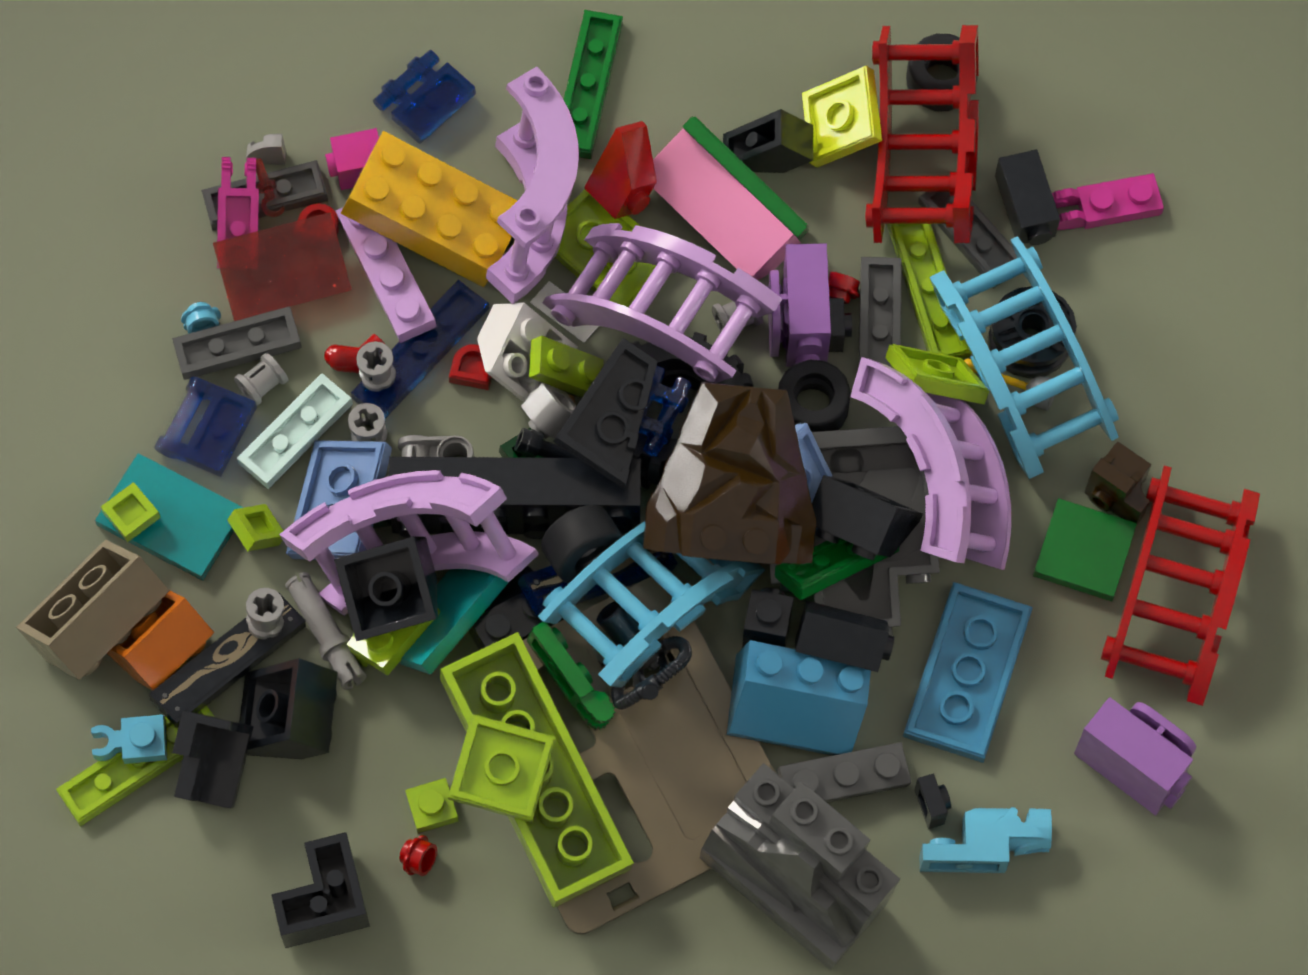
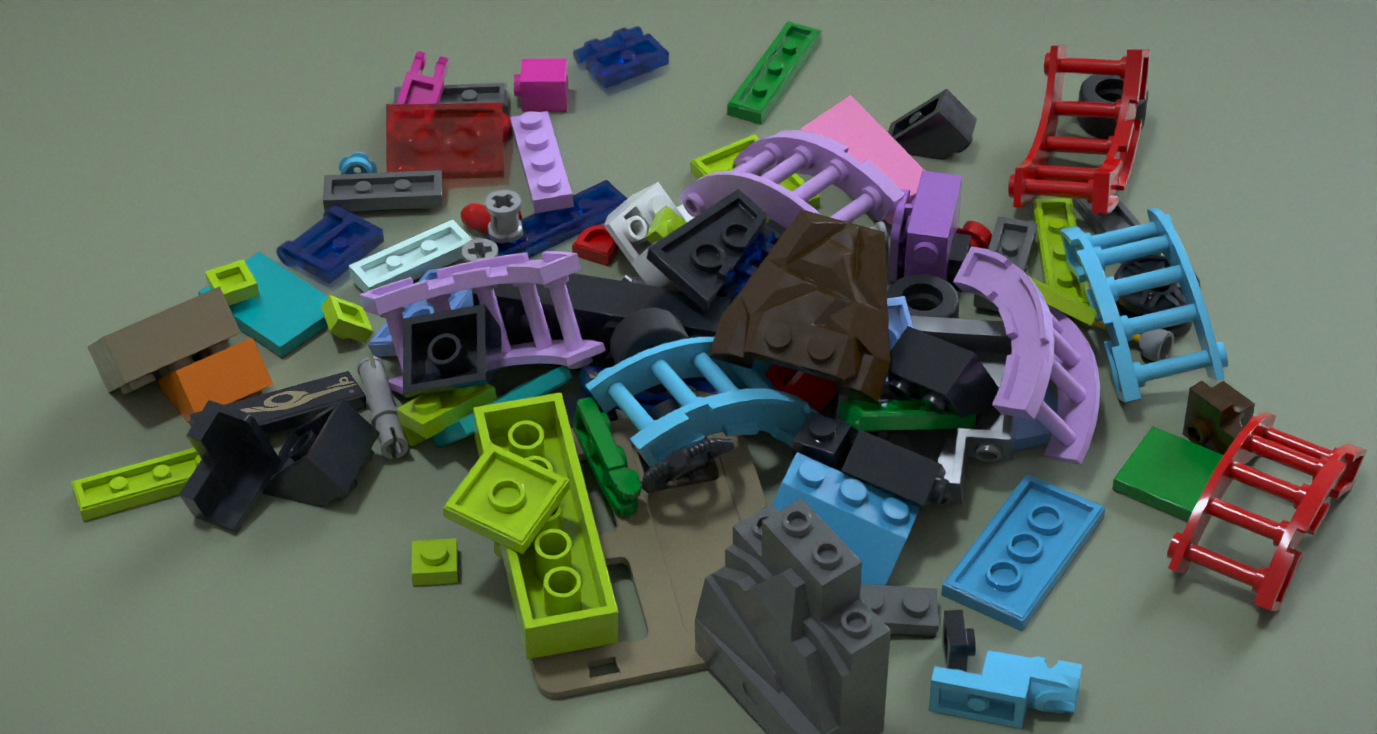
camera: 15 degrees right, 25 degrees down
medium azure plate [91,715,167,764] -> none
light grey bush [234,353,289,406] -> none
light grey tile [246,134,286,165] -> none
light grey bush [246,588,284,639] -> none
clear red hand [256,158,285,217] -> none
black brick [271,832,370,948] -> none
yellow brick [340,131,517,288] -> none
red plate [399,835,437,876] -> none
lavender fence [486,66,579,304] -> none
red slope [584,121,657,219] -> none
green tile [683,116,809,240] -> none
neon yellow tile [802,66,882,168] -> none
black brick [995,149,1060,245] -> none
dark pink hinge [1052,173,1164,231] -> none
medium lavender brick [1074,697,1196,816] -> none

